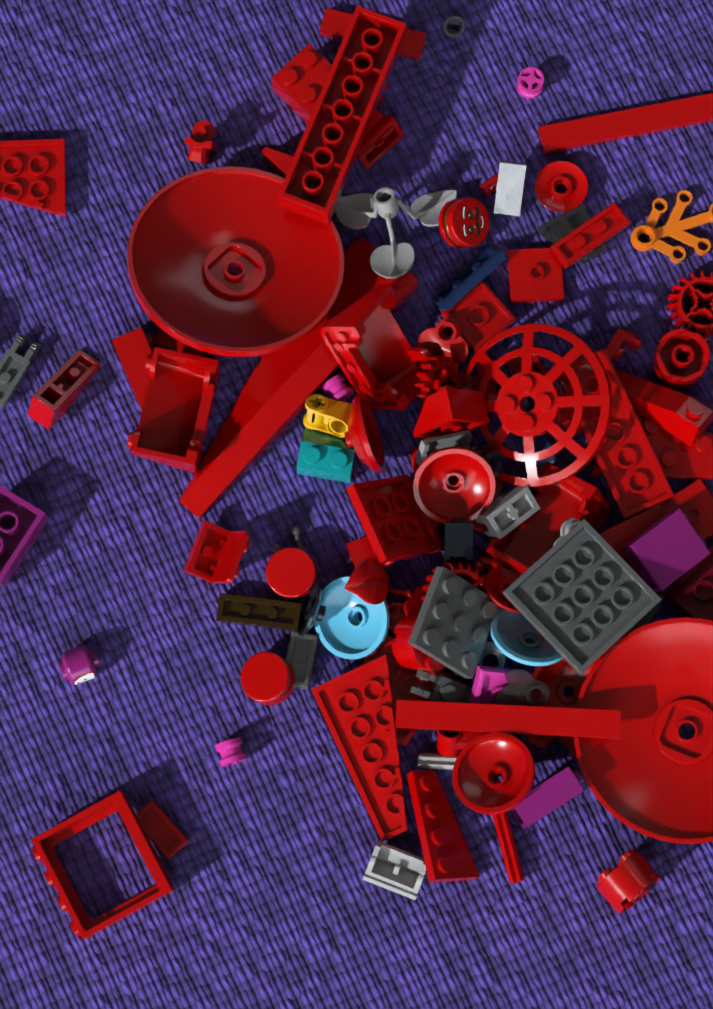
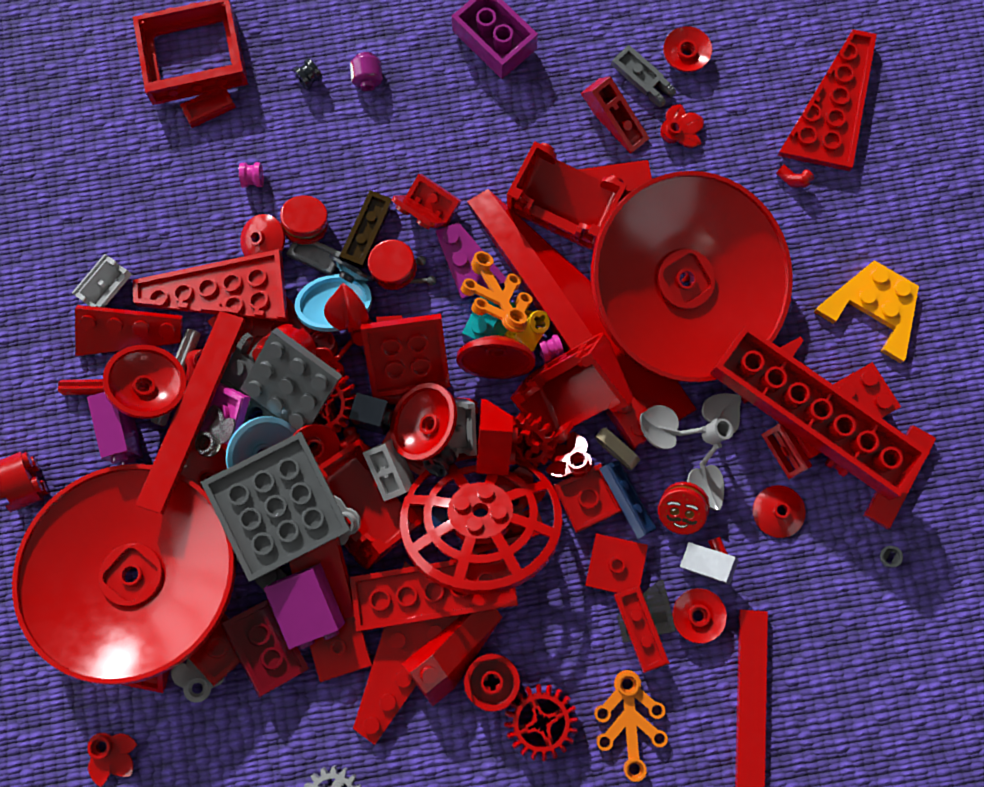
camera: 105 degrees right, 0 degrees up
red hips [185,121,218,165] -> none
dark pink wheel [517,67,544,99] -> none
red bracket [606,328,642,362] -> none
none -> red dish [240,214,285,256]
none -> black wheel [292,58,323,90]
none -> magenta wing [435,222,506,301]
none -> orange plant [460,251,533,333]
none -> dark tan beam [595,428,640,470]
none -> red plate [660,104,704,148]
none -> red dish [752,485,806,538]
none -> red arm [776,164,814,188]
none -> light orange wing [814,260,919,364]

